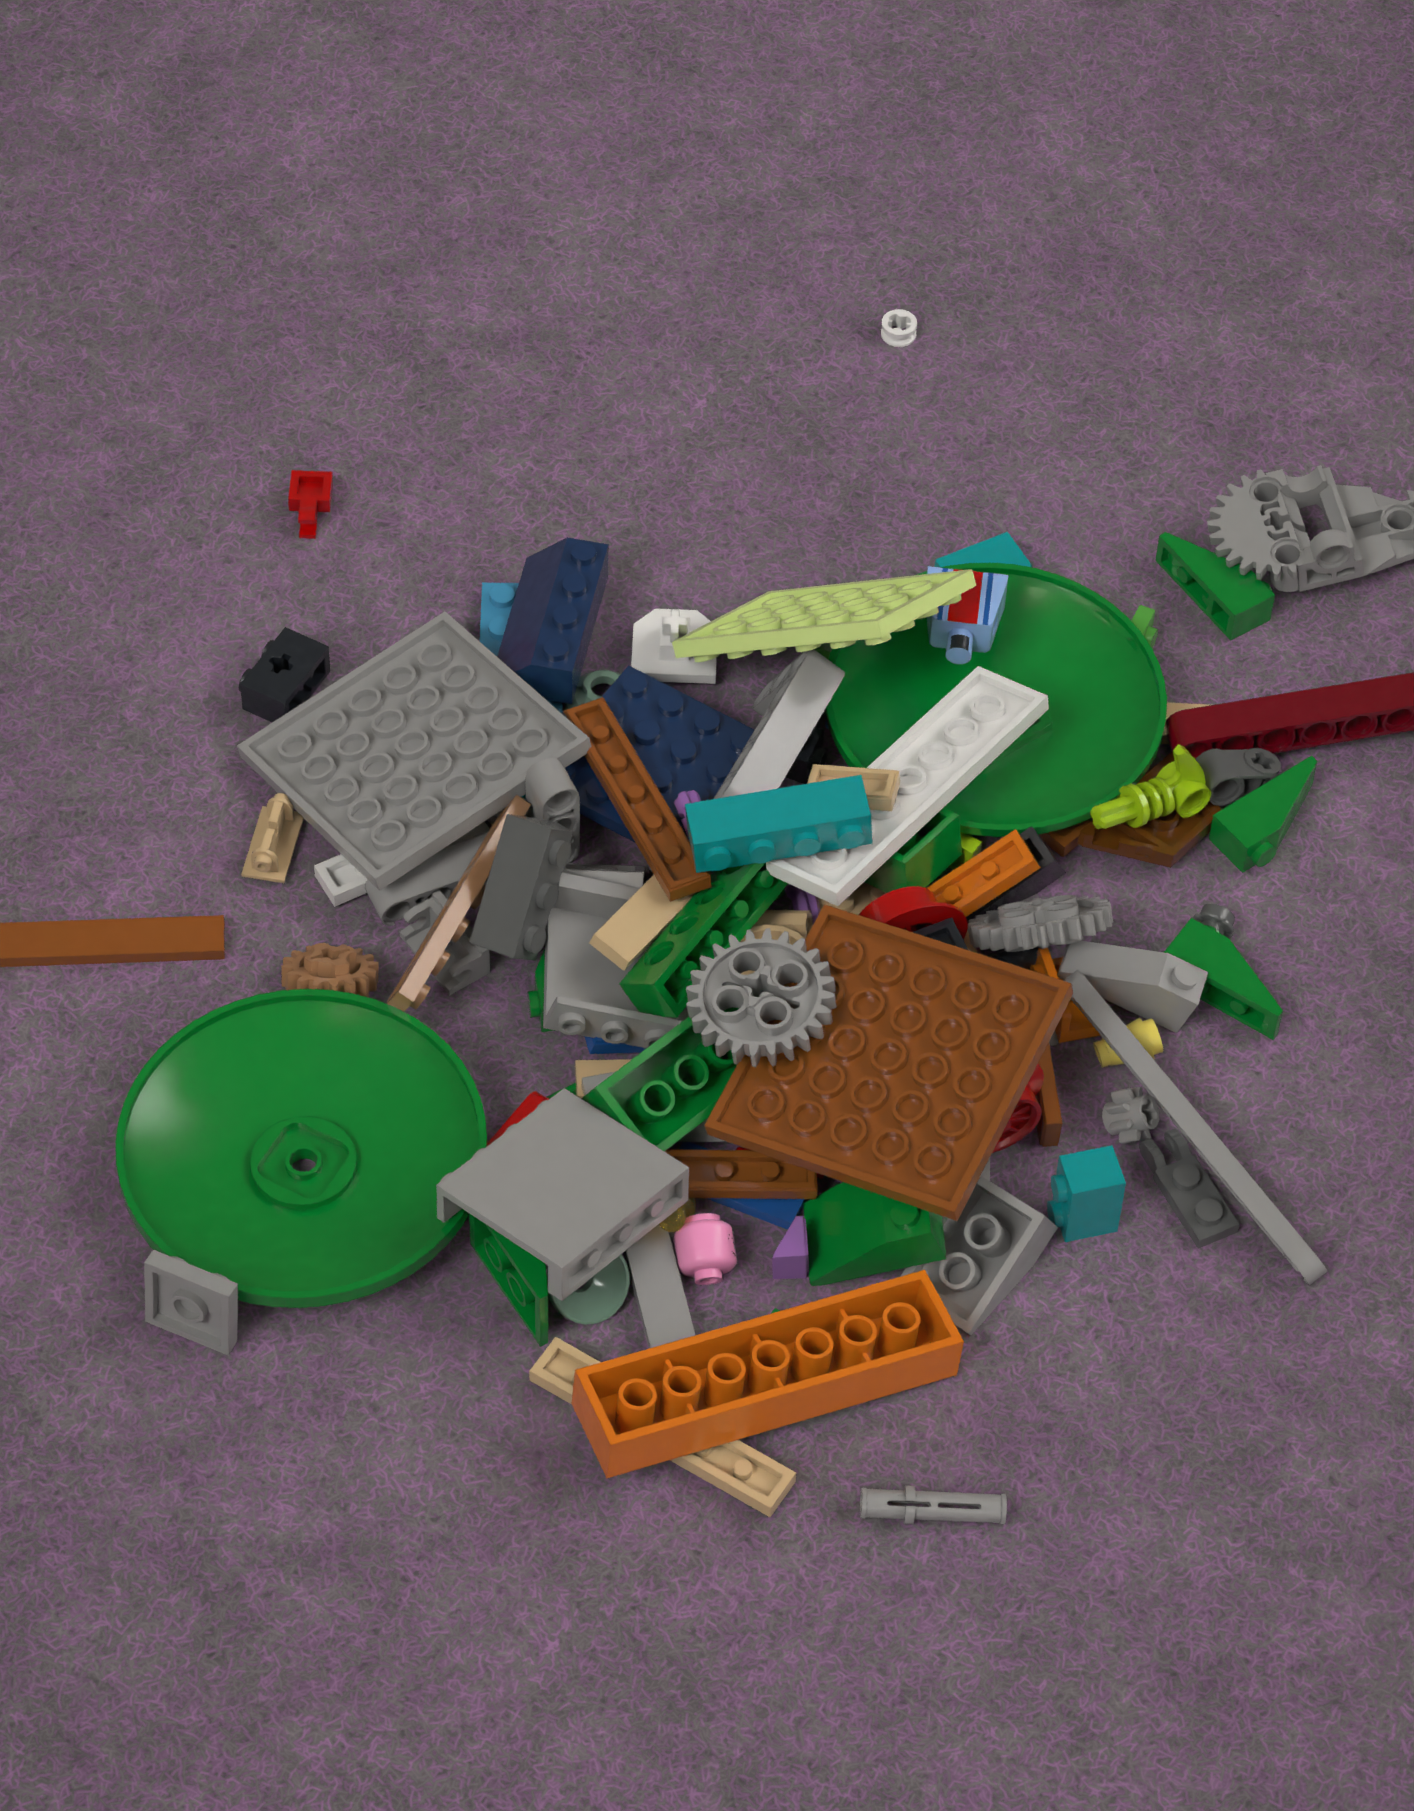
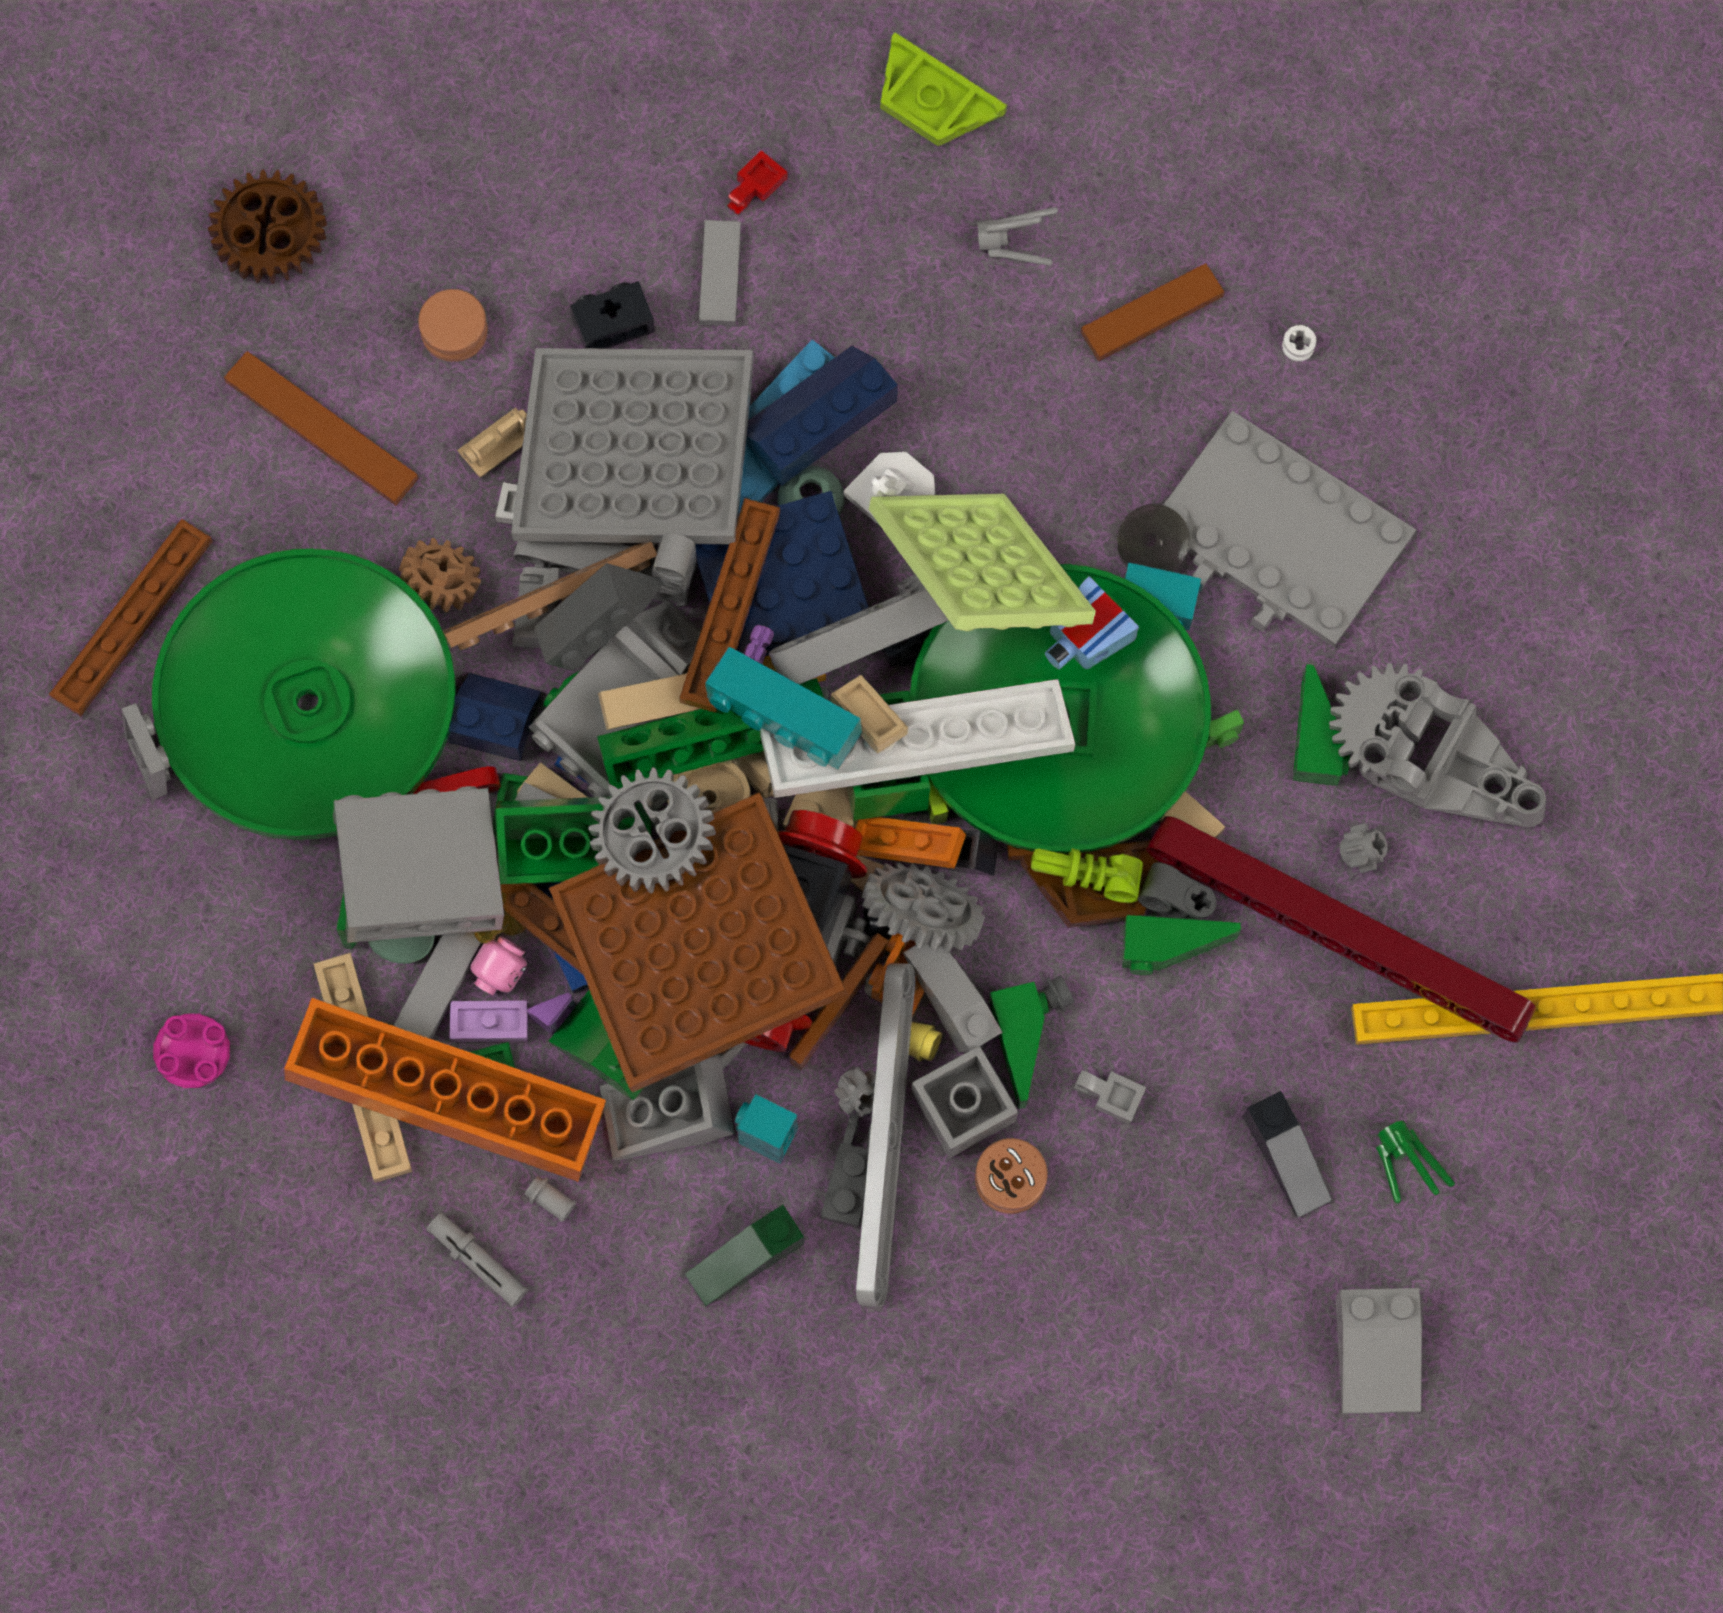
camera: 40 degrees right, 20 degrees up
none -> dark orange tile [49,518,213,717]
none -> dark pink dish [153,1014,230,1088]
none -> nougat head [418,289,488,362]
none -> dark blue slope [448,673,542,761]
none -> lavender plate [450,1001,528,1042]
none -> light grey pin [525,1176,577,1222]
none -> dark green slope [685,1205,804,1307]
none -> light grey tile [699,220,741,326]
none -> lime wing [880,32,1007,146]
none -> light grey brick [911,1046,1018,1159]
none -> nougat head [975,1138,1048,1214]
none -> light grey plant [977,207,1058,266]
none -> light grey plate [1073,1070,1146,1124]
none -> dark orange tile [1080,263,1224,361]
none -> clear smoke dish [1117,504,1190,572]
none -> light grey hinge [1150,411,1416,647]
none -> light grey gear [1340,823,1387,873]

